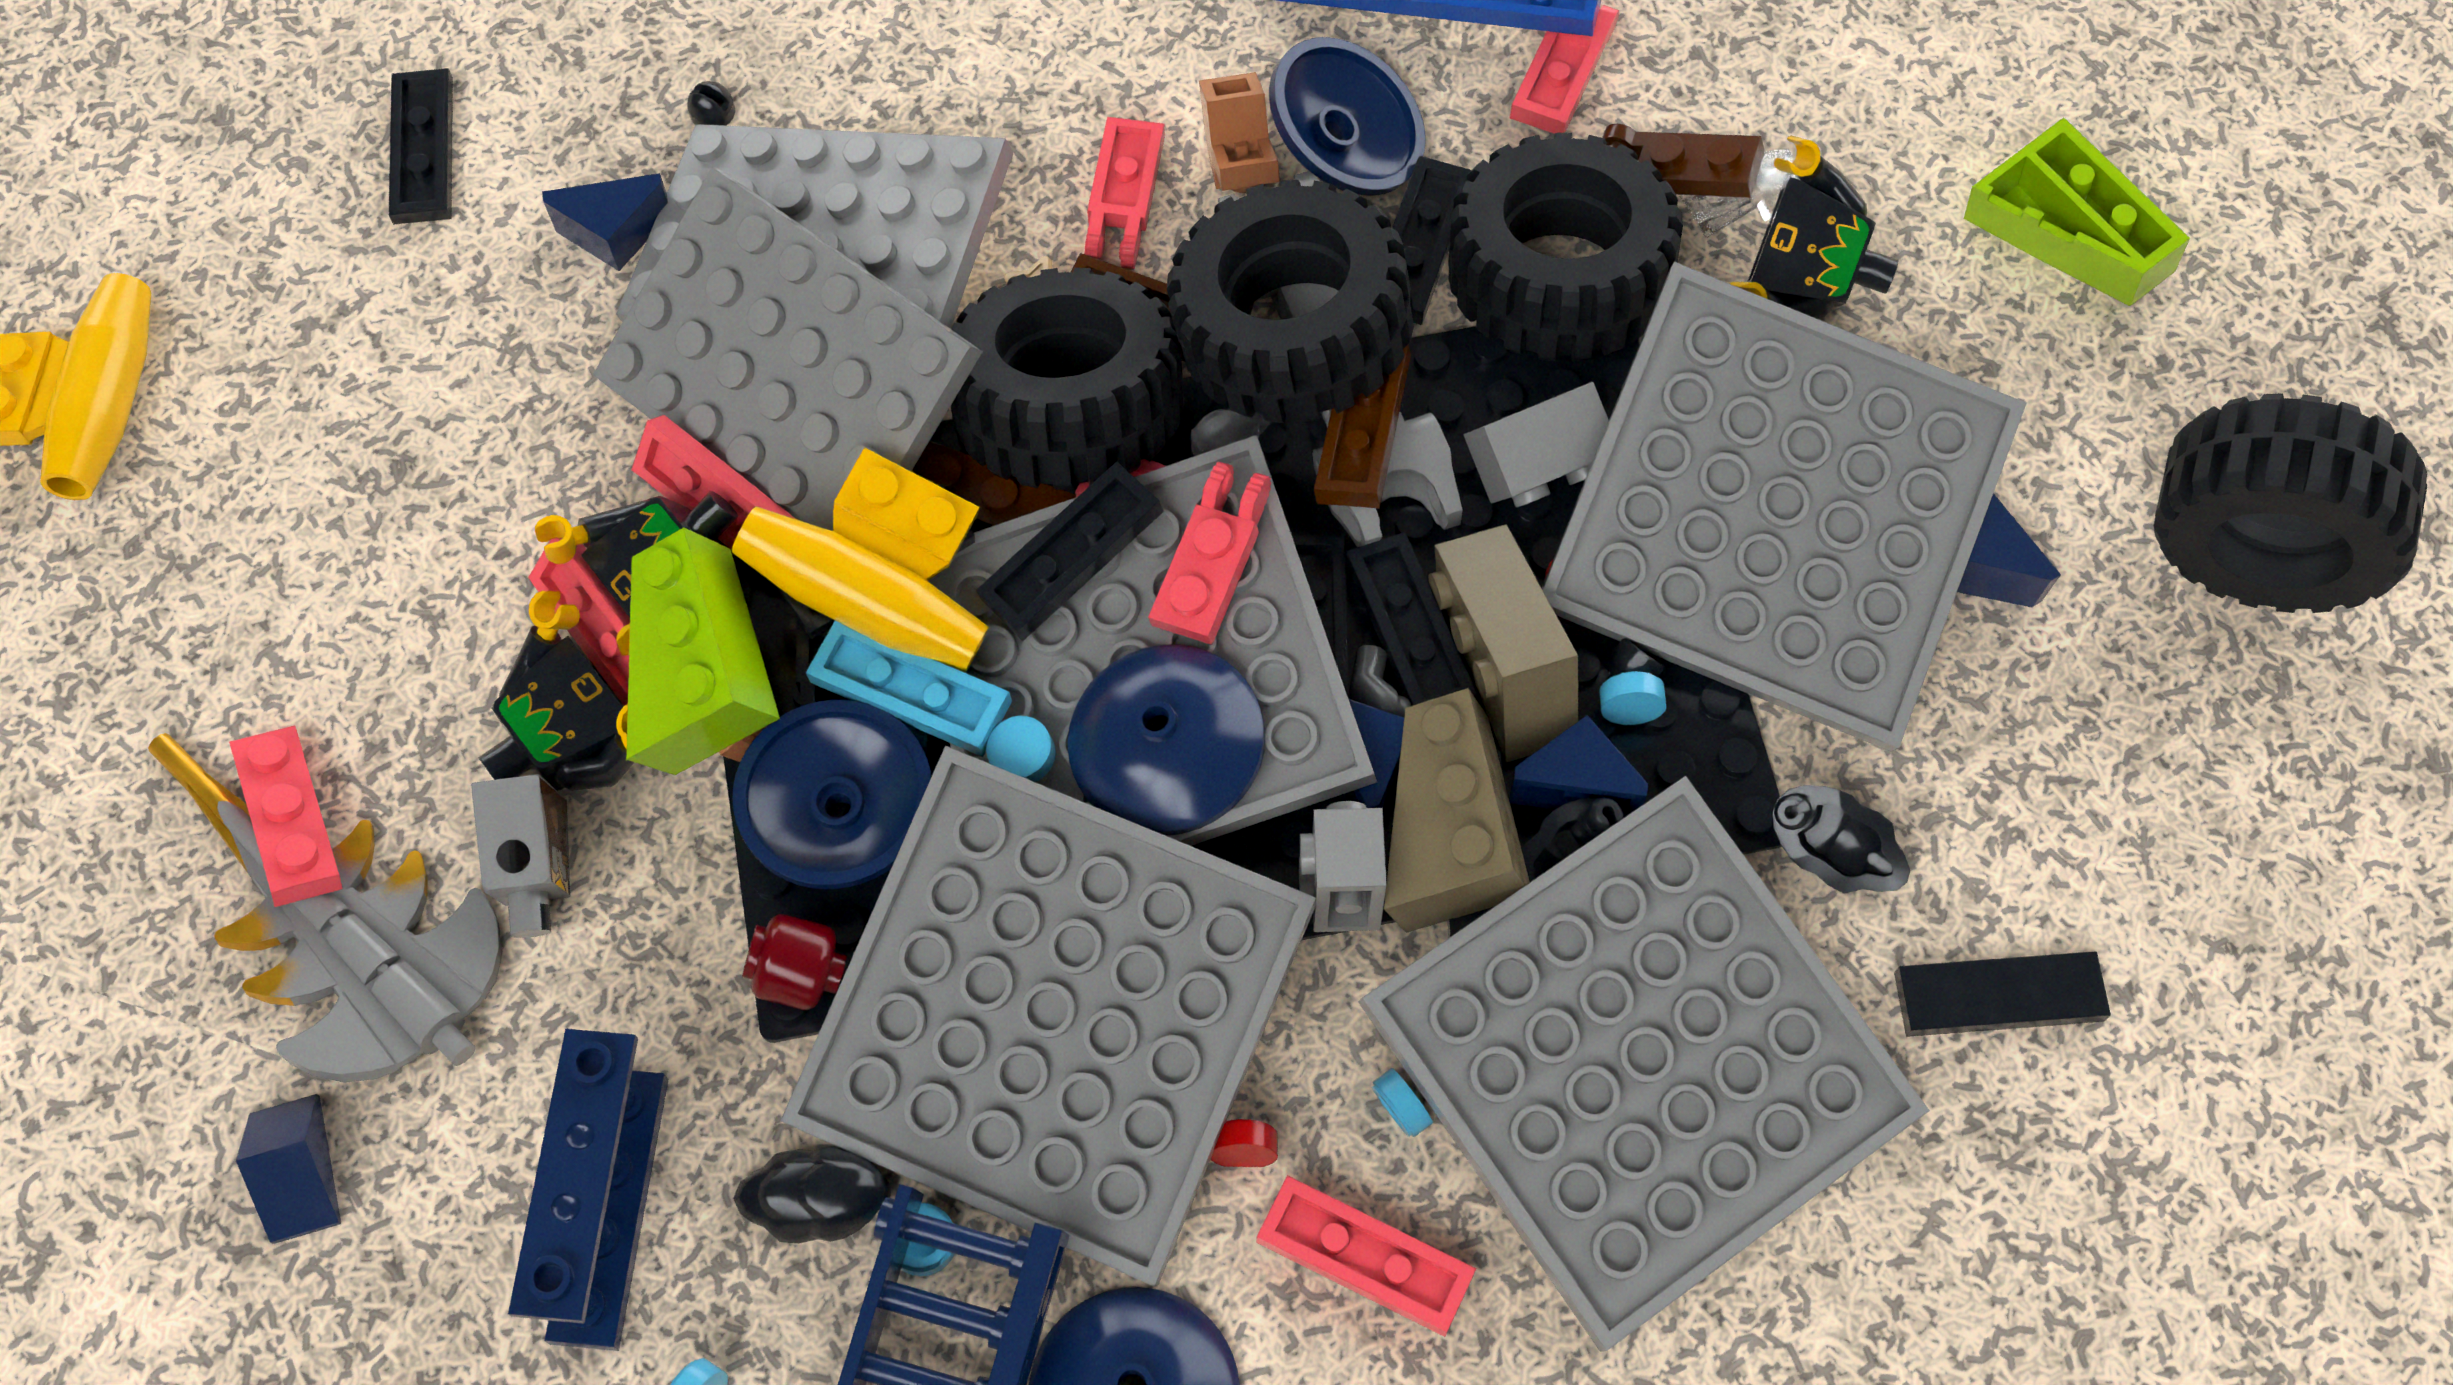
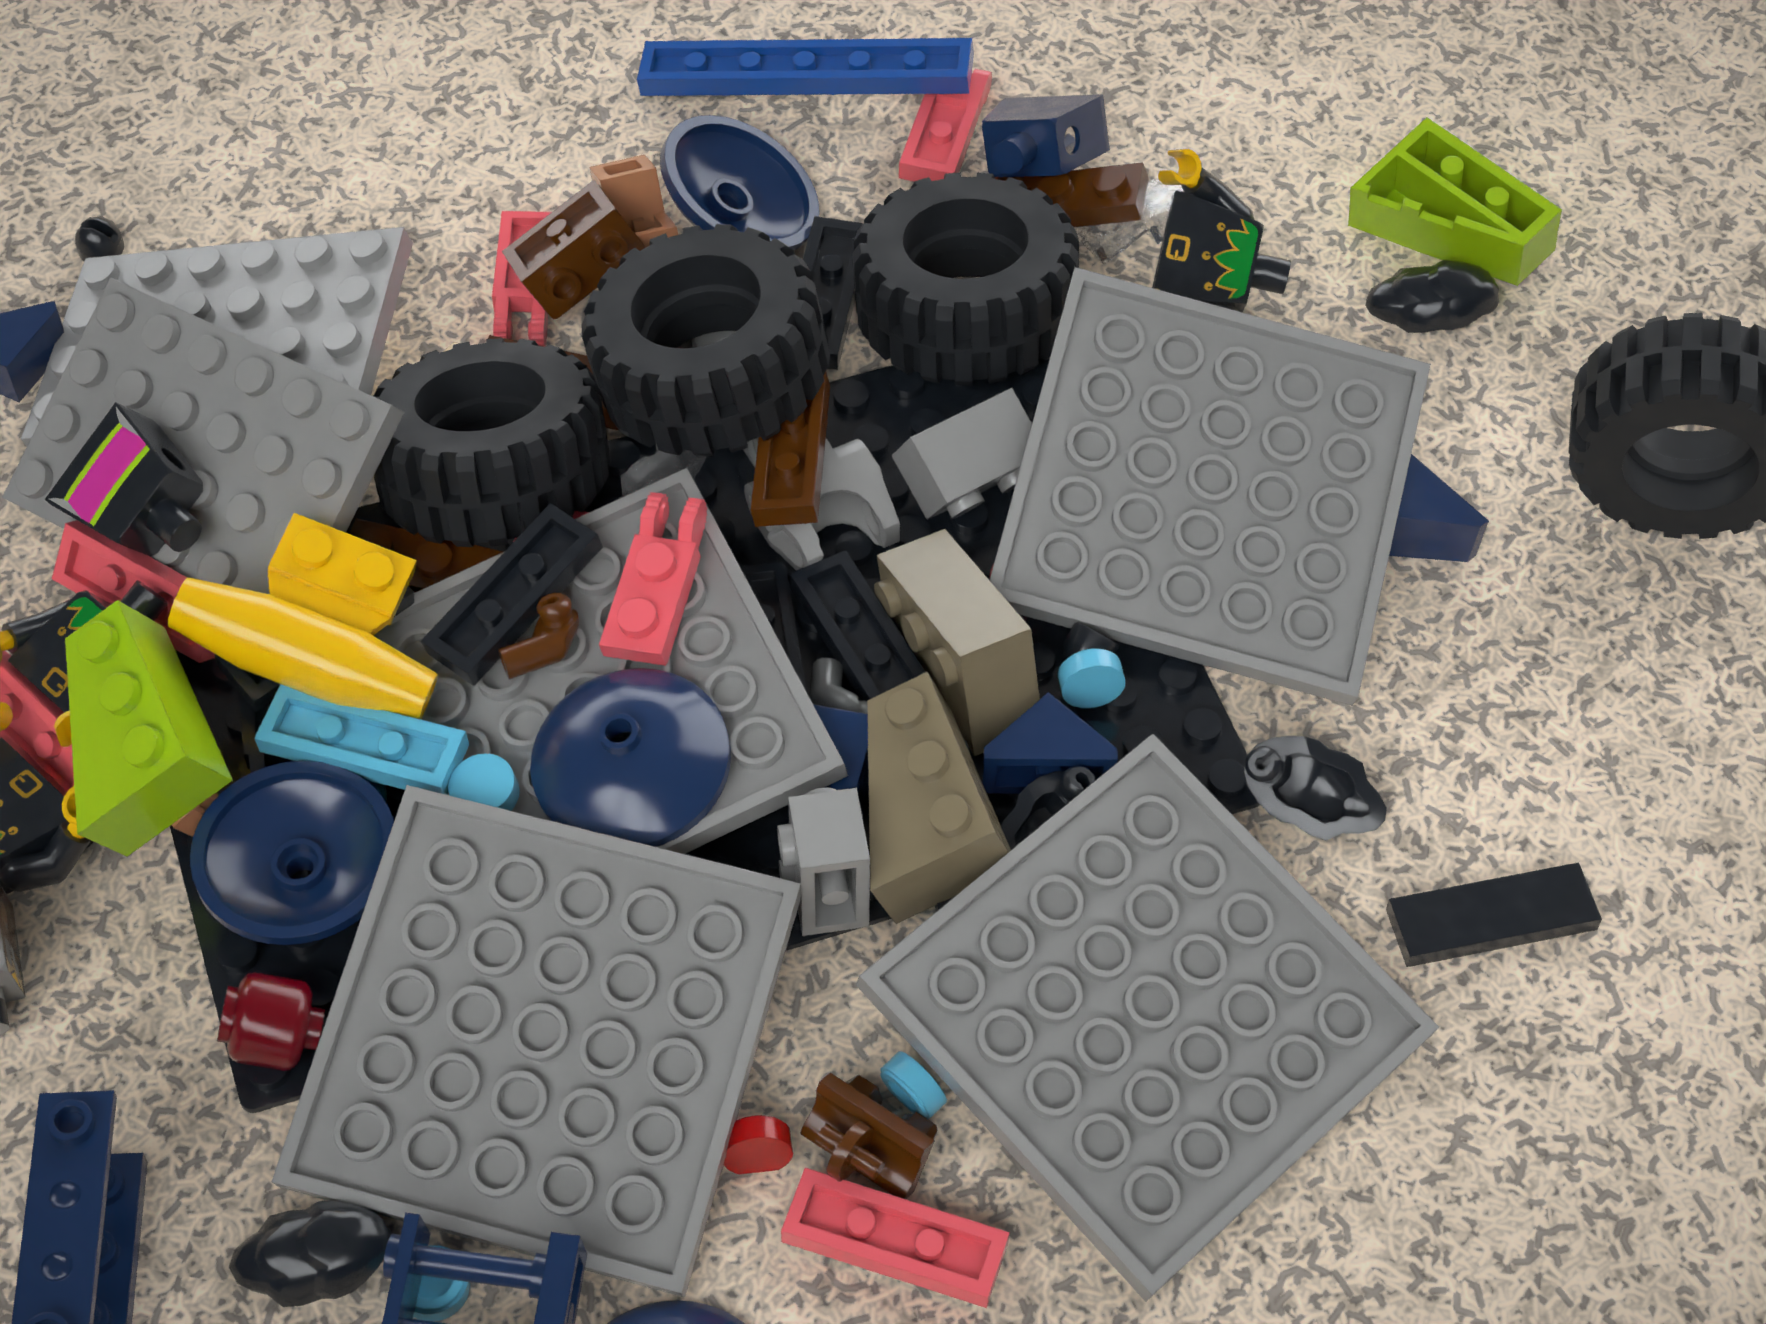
camera: 10 degrees left, 10 degrees down
none -> black torso [44,402,203,557]
none -> reddish brown arm [498,593,579,680]
none -> reddish brown bracket [502,180,645,319]
none -> reddish brown hips [800,1072,938,1199]
none -> dark blue torso [982,94,1110,177]
none -> black arm [1365,260,1499,333]

